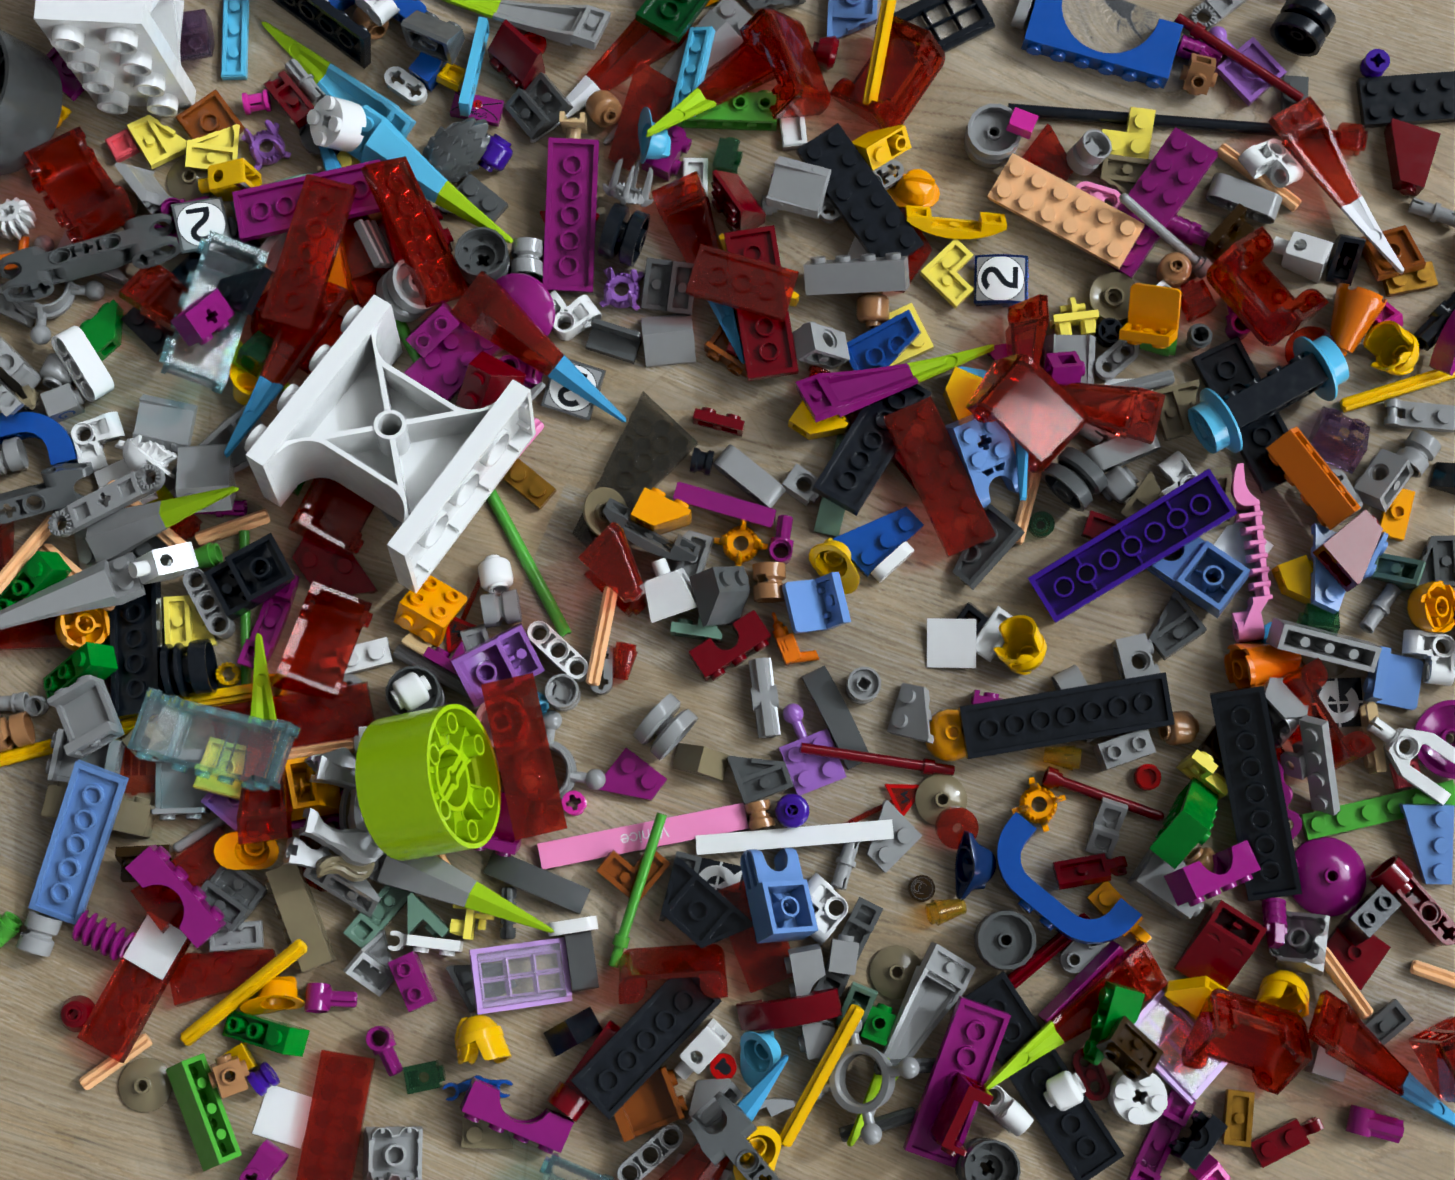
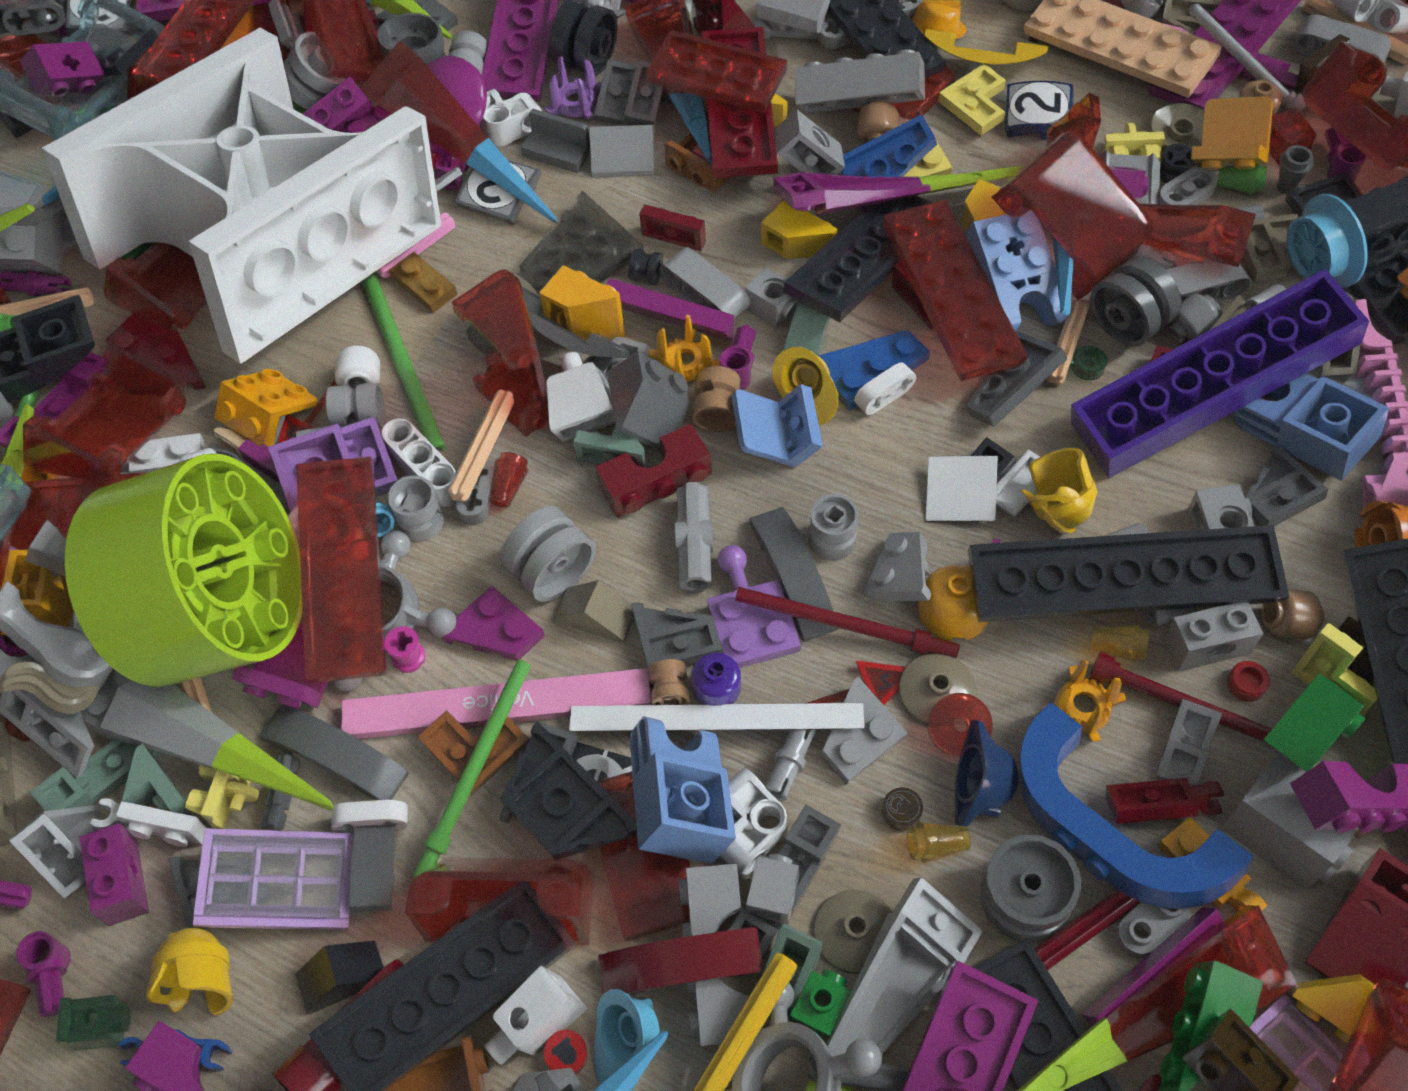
camera: 10 degrees right, 20 degrees down
orange piece [772,612,819,666] -> none

